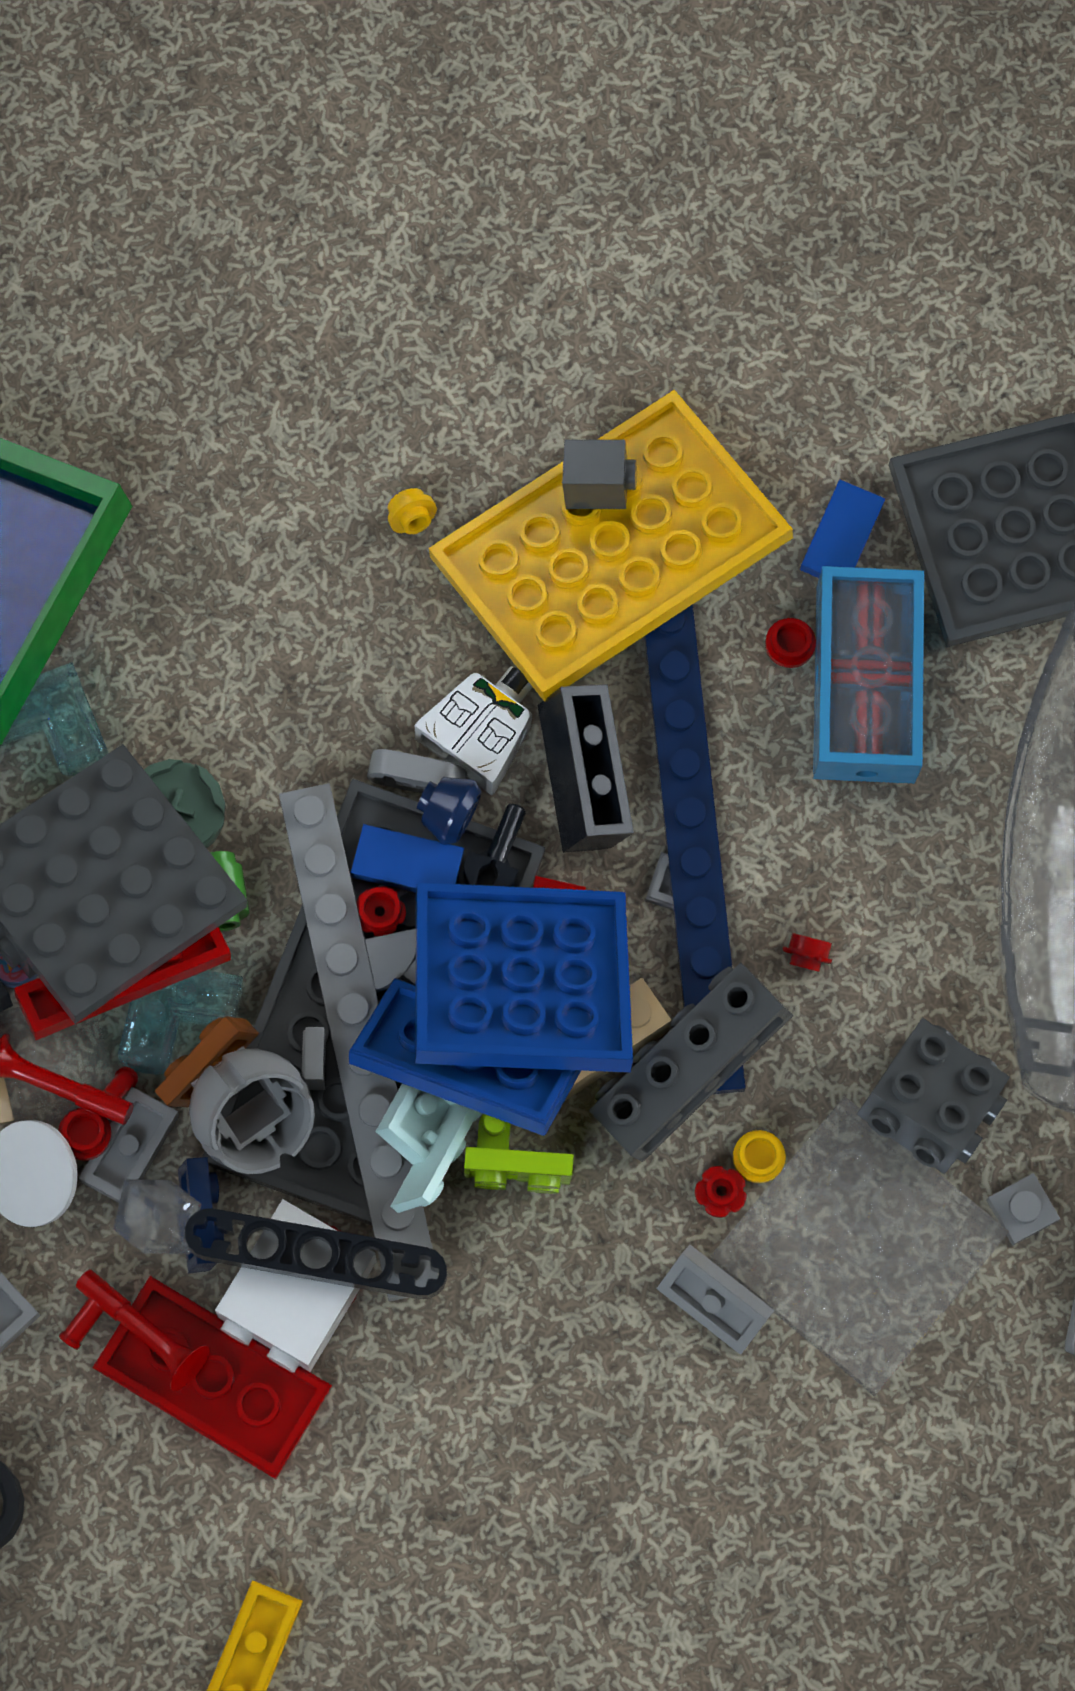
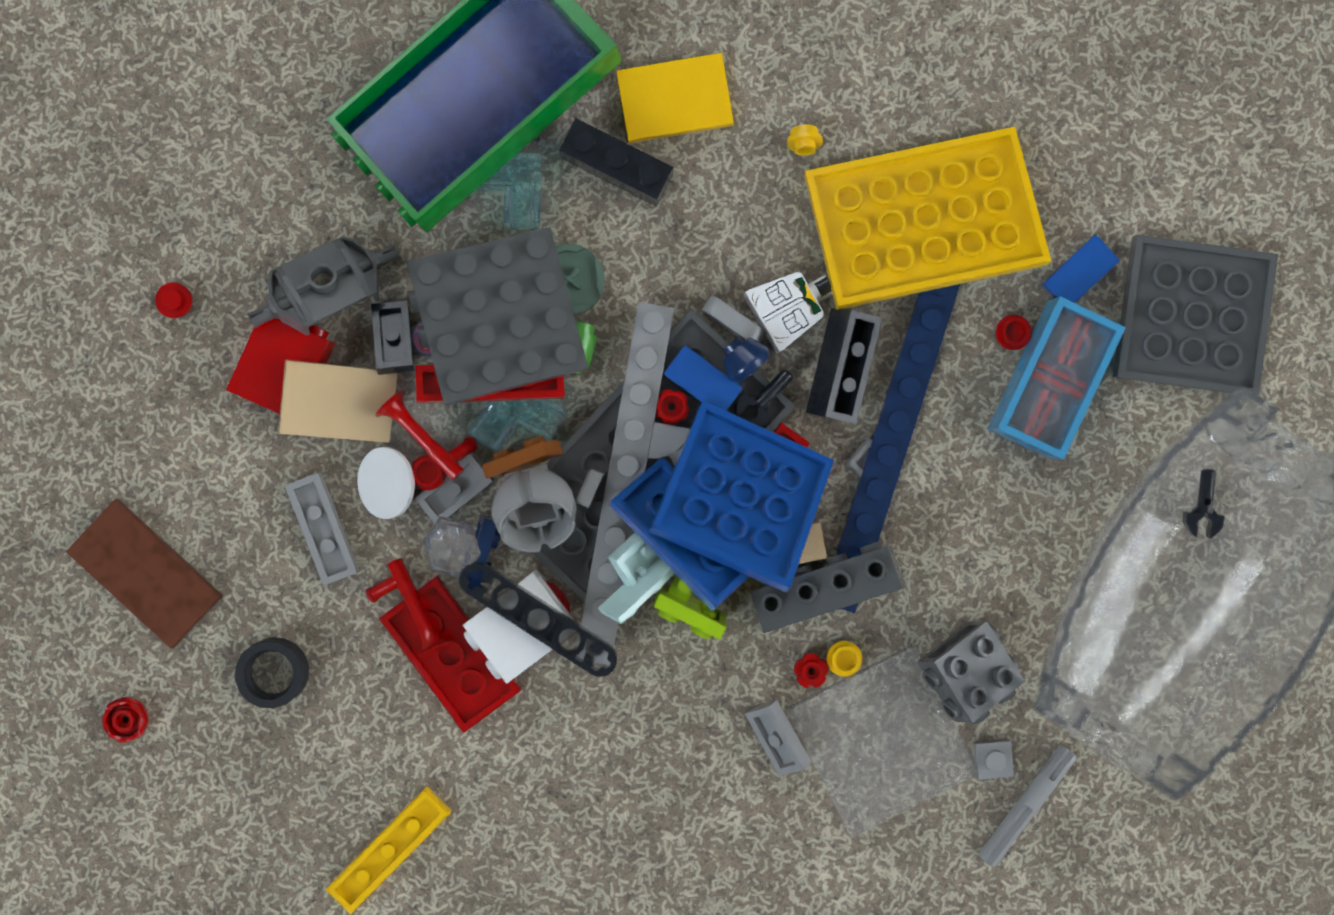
camera: 30 degrees right, 15 degrees up
dark grey brick [562,440,637,509] -> none
red plate [782,933,833,972] -> none
none -> black brick [559,118,673,207]
none -> yellow tile [616,53,734,144]

